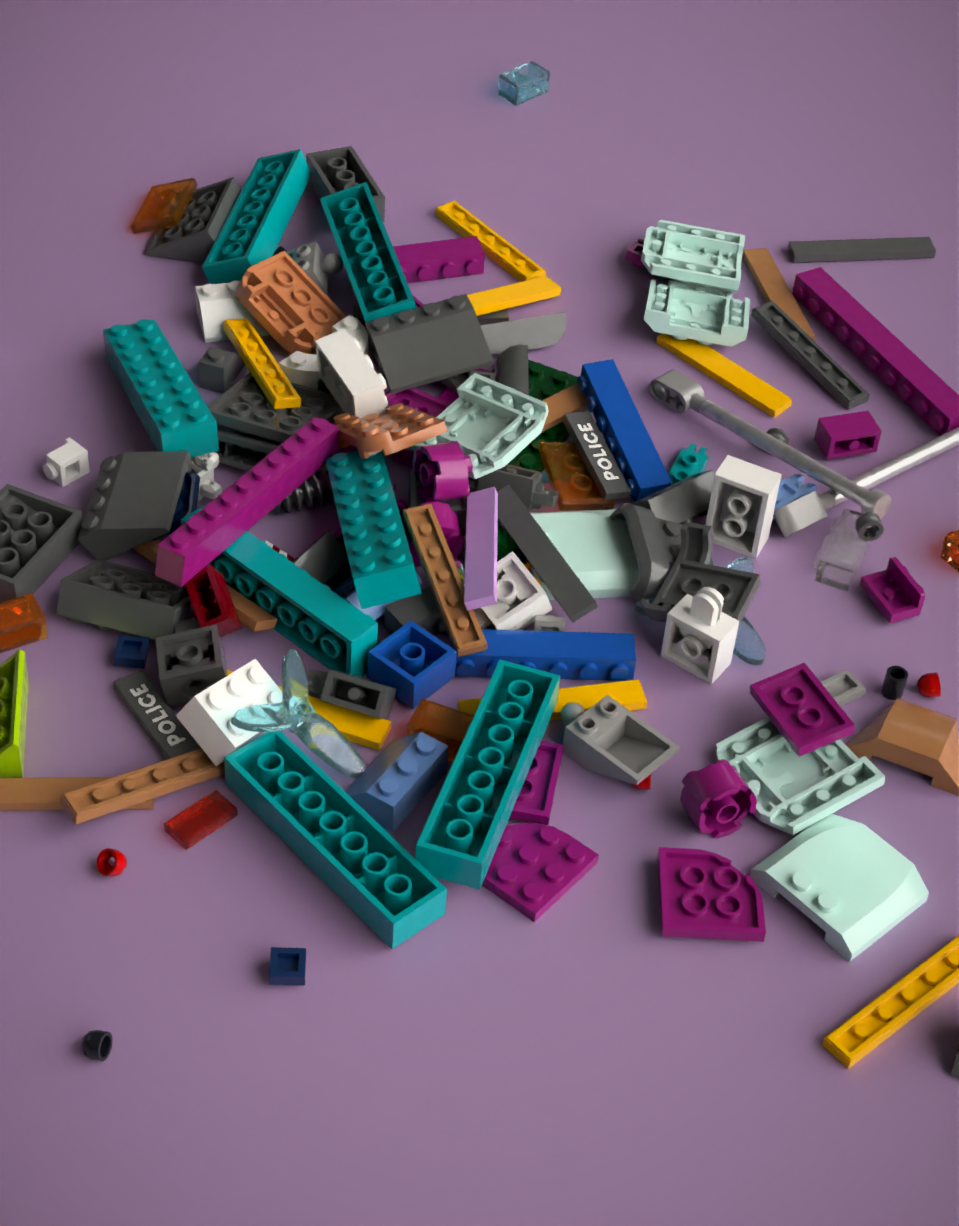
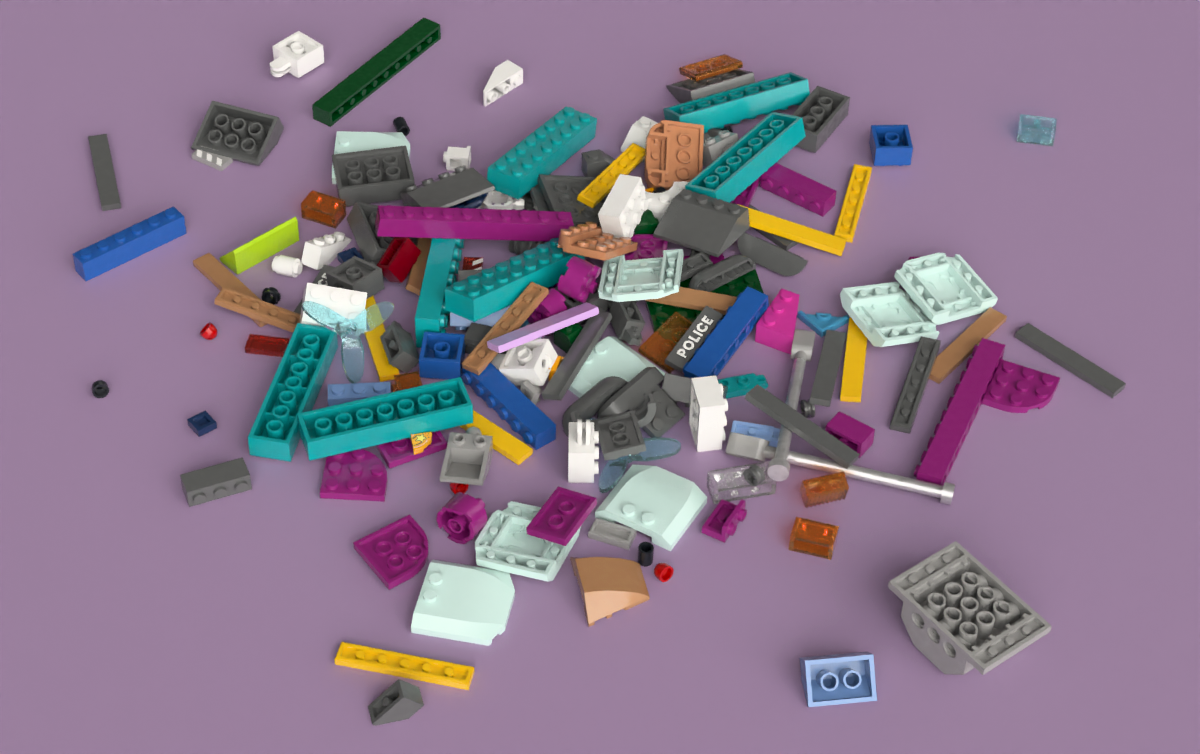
camera: 55 degrees right, 0 degrees up
none -> dark grey brick [180,457,252,507]
none -> black plate [262,287,281,305]
none -> white brick [272,255,303,278]
none -> white slope [301,231,352,270]
none -> light orange tile [411,432,432,455]
none -> dark grey brick [562,376,628,437]
none -> light aqua wedge [595,464,707,551]
none -> dark grey tile [744,384,860,469]
none -> dark pink wedge [755,288,800,355]
none -> dark azure tile [797,311,850,337]
none -> clear orange brick [800,472,849,508]
none -> dark grey tile [809,330,847,407]
none -> blue brick [869,125,913,166]
none -> magenta plate [982,360,1060,413]

